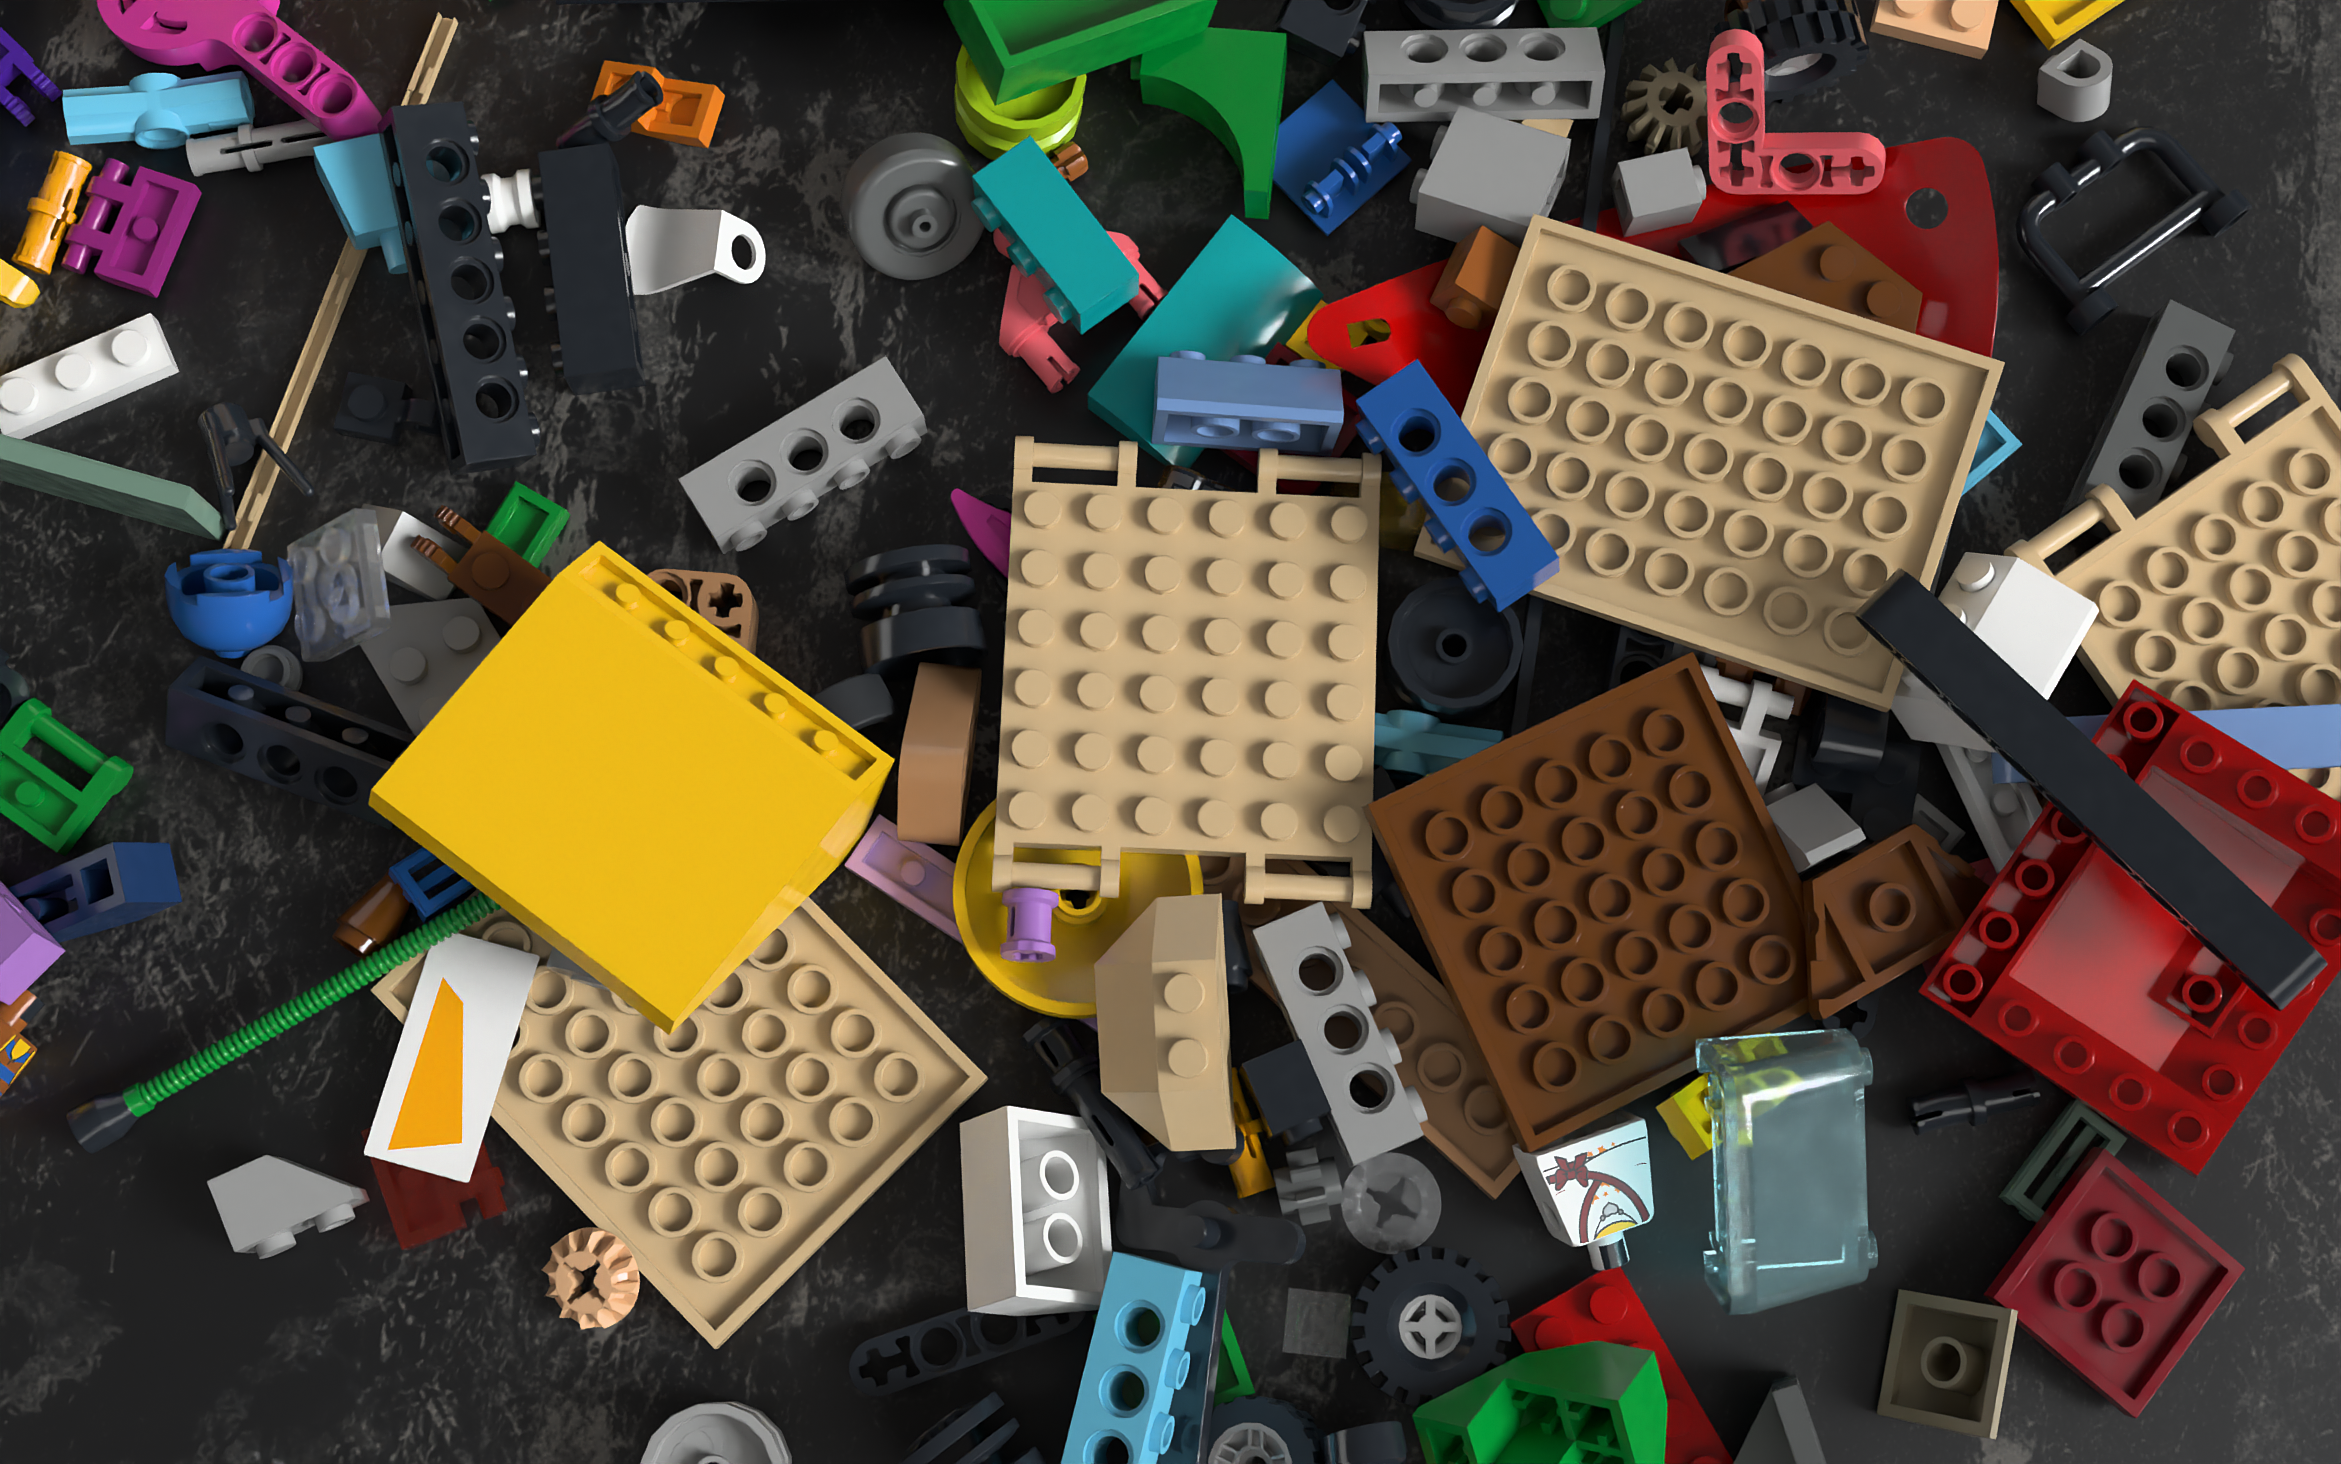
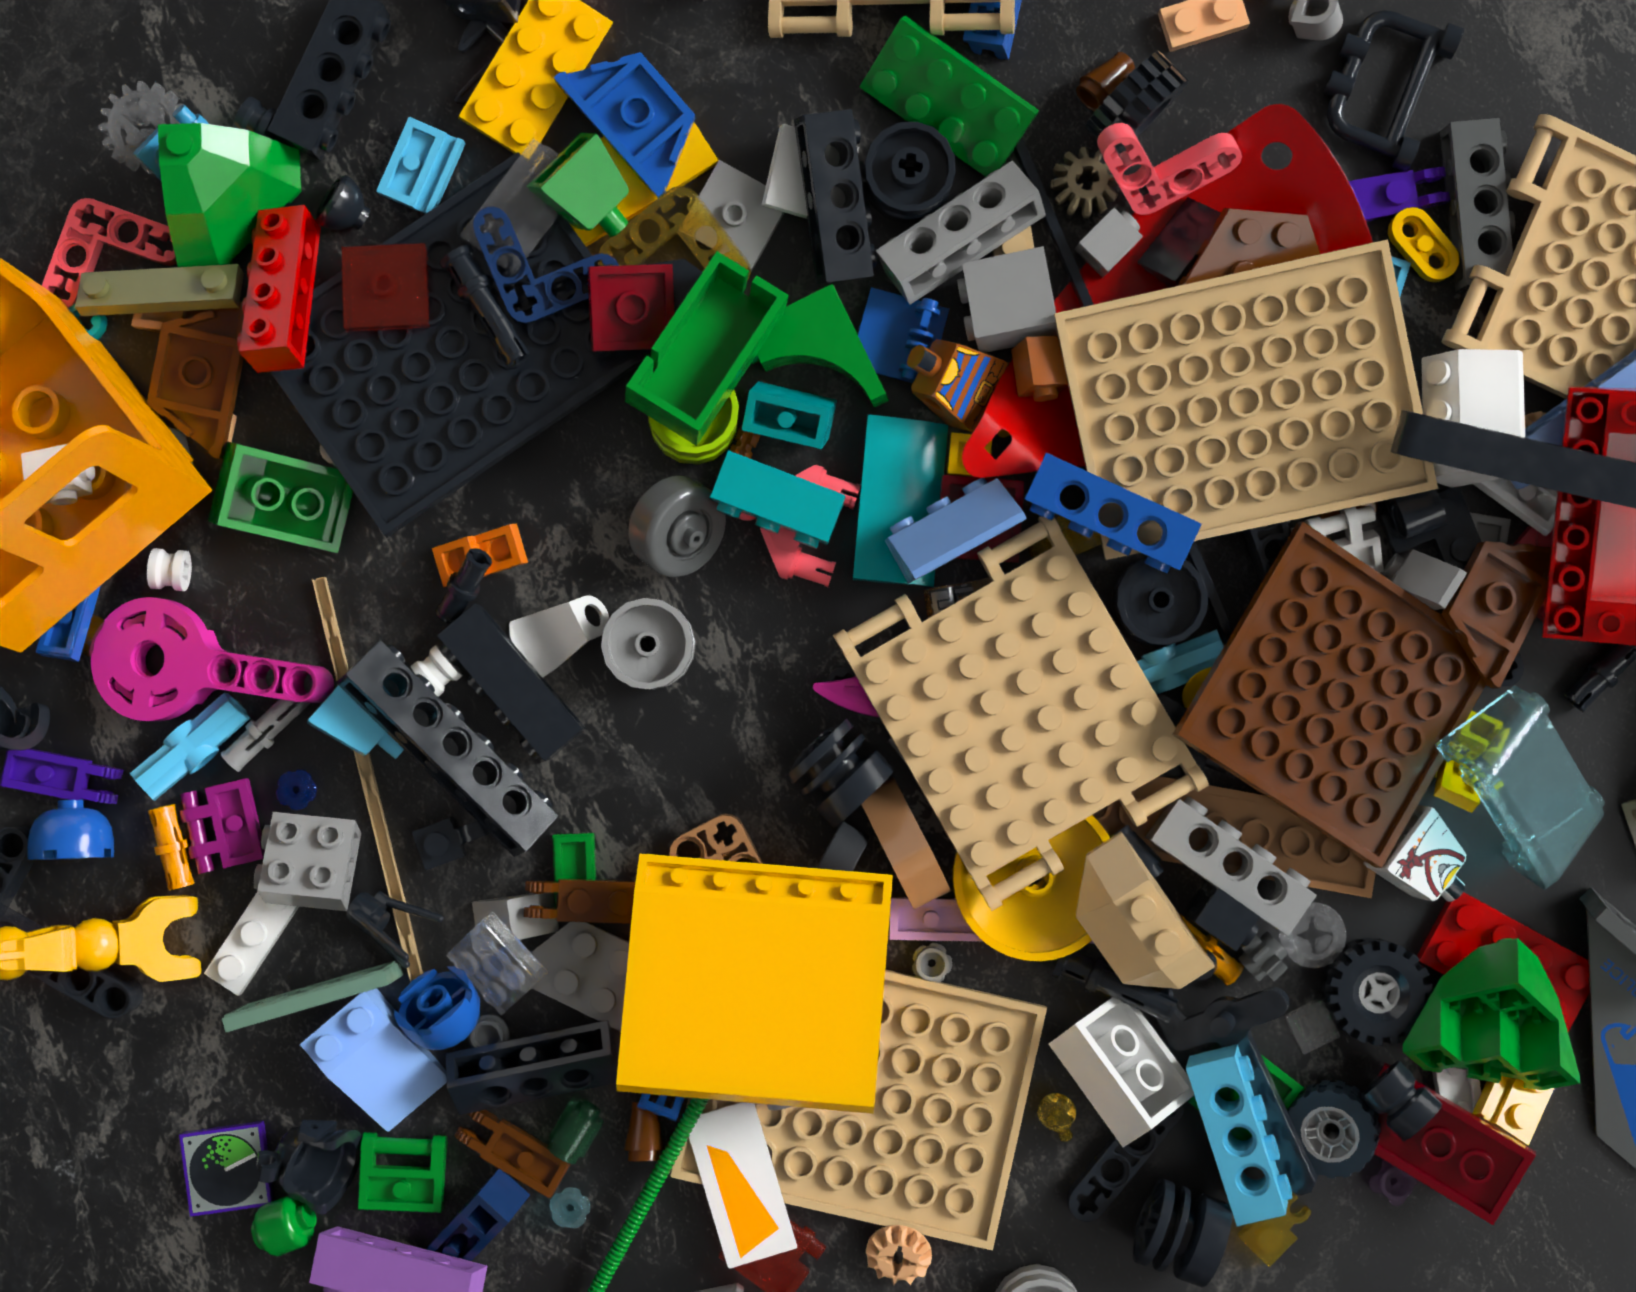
camera: 30 degrees left, 10 degrees up
light grey brick [678,356,927,554] -> none
medium lavender bush [1000,888,1059,963] -> none
none -> light grey brick [254,812,361,911]
none -> clear blue plate [276,770,317,810]
none -> light blue slope [300,988,447,1132]
none -> reddish brown hinge [455,1110,573,1198]
none -> clear green brick [547,1099,604,1164]
none -> clear light blue plate [550,1187,591,1228]
none -> light grey wheel [601,598,696,690]
none -> teal brick [742,381,837,449]
none -> torso [907,339,1008,433]
none -> light grey plate [912,943,952,982]
none -> clear yellow piece [1037,1093,1077,1142]
none -> dark purple hinge [1349,167,1451,222]
none -> yellow plate [1388,207,1459,282]

